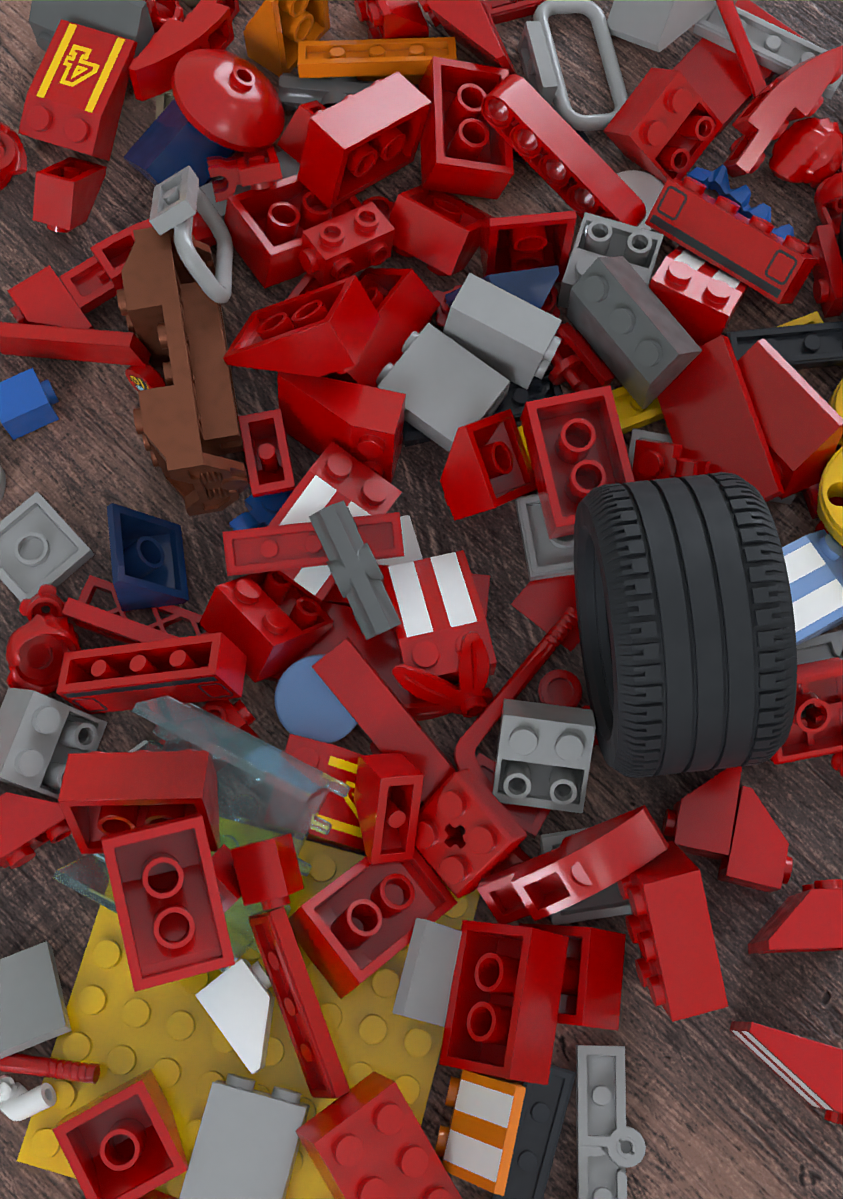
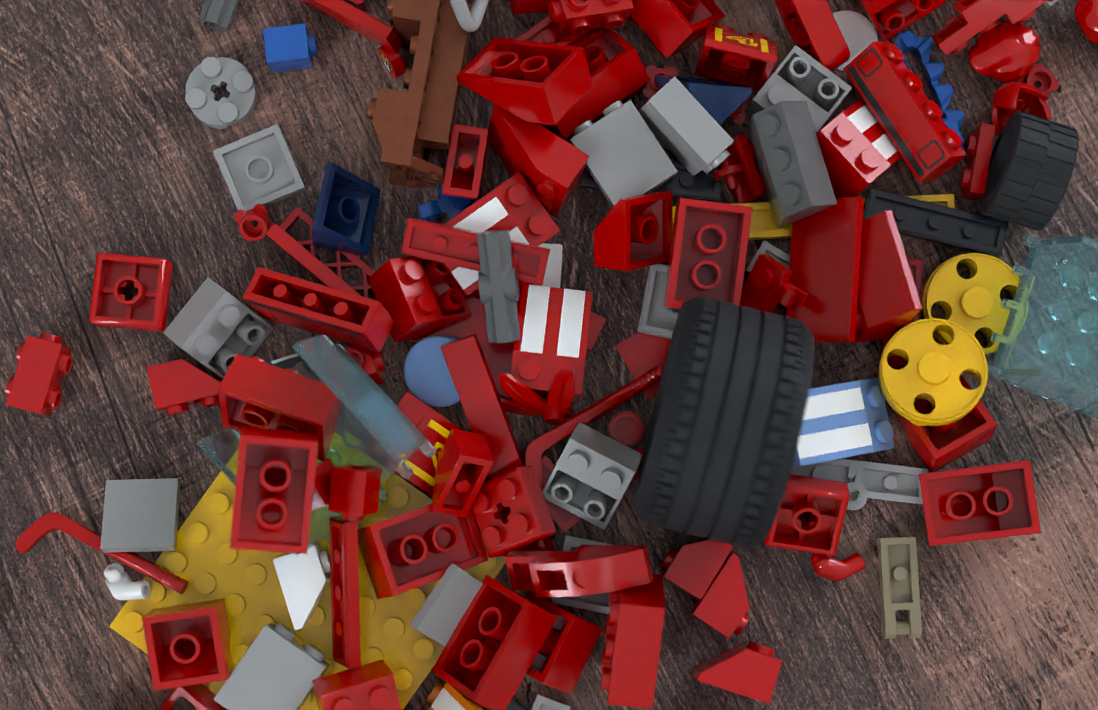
camera: 15 degrees right, 10 degrees up
red hair [6,614,81,696] -> none

